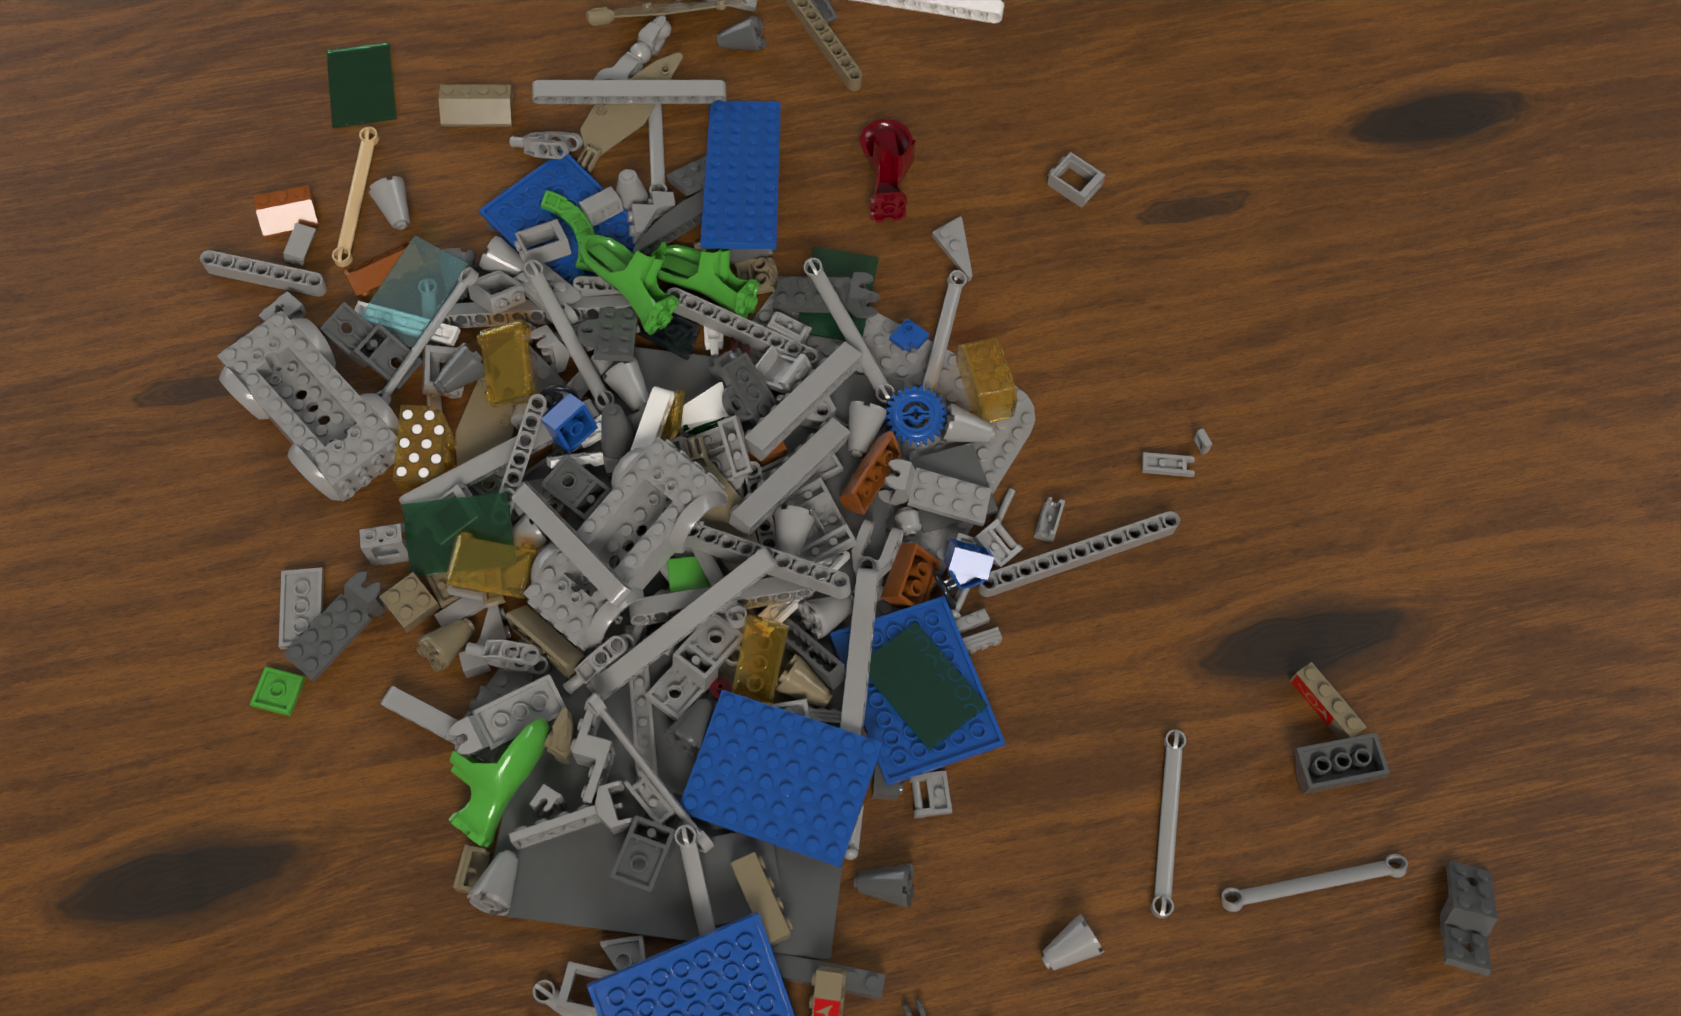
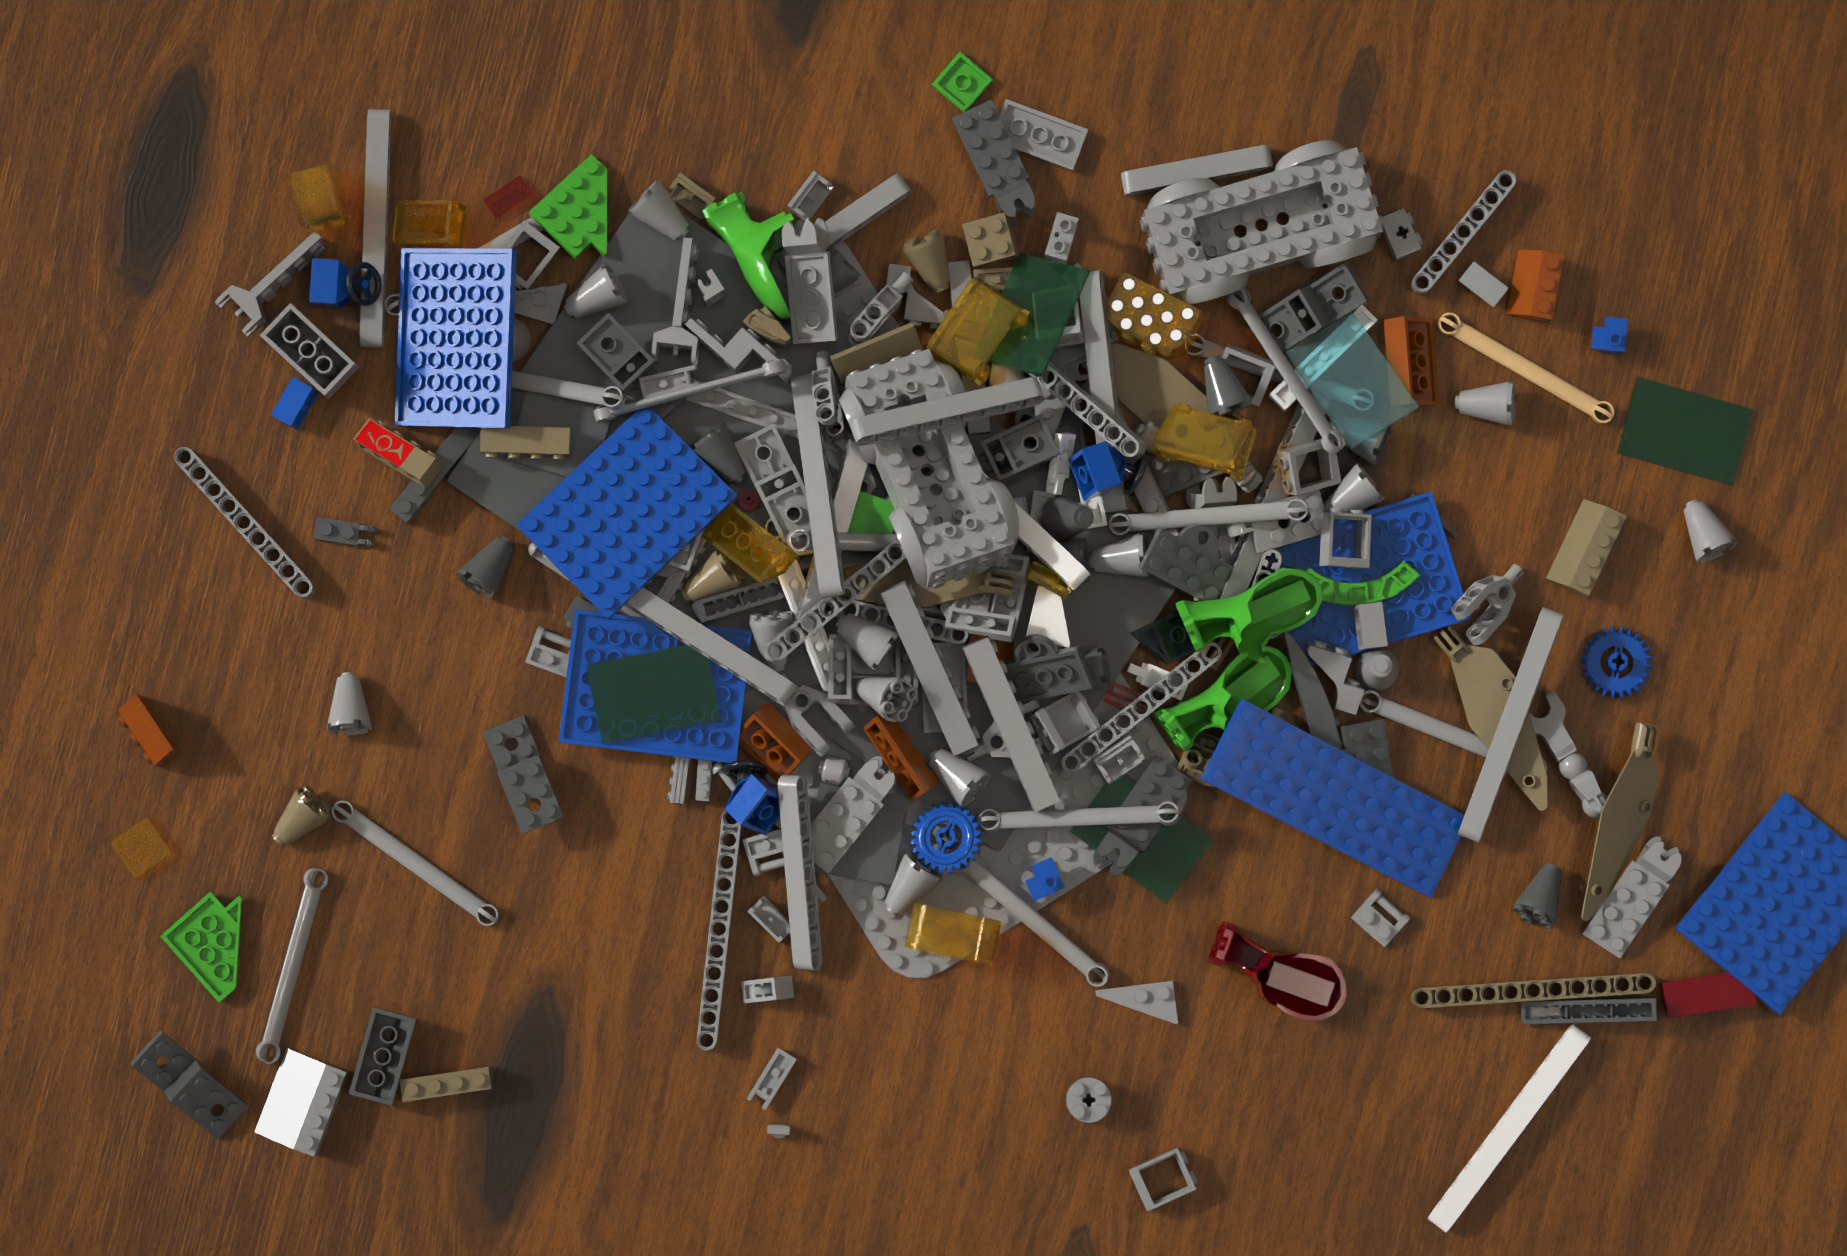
camera: 120 degrees right, 20 degrees up
none -> bright green wing [160,891,243,1003]
none -> slope [255,1048,349,1157]
none -> dark tan cone [272,785,332,847]
none -> dark grey bracket [482,715,564,834]
none -> bright green wing [529,154,607,259]
none -> light grey cone [564,263,628,318]
none -> light grey arch [741,976,794,1003]
none -> light grey beam [778,775,822,971]
none -> light grey hinge [787,170,834,221]
none -> light grey cone [856,677,917,722]
none -> light grey brick [1066,1077,1111,1123]
none -> light grey beam [1121,145,1274,196]
none -> light grey plate [1351,888,1411,947]
none -> blue gear [1580,626,1653,699]
none -> blue brick [1591,317,1628,355]
none -> light grey cone [1683,499,1737,563]

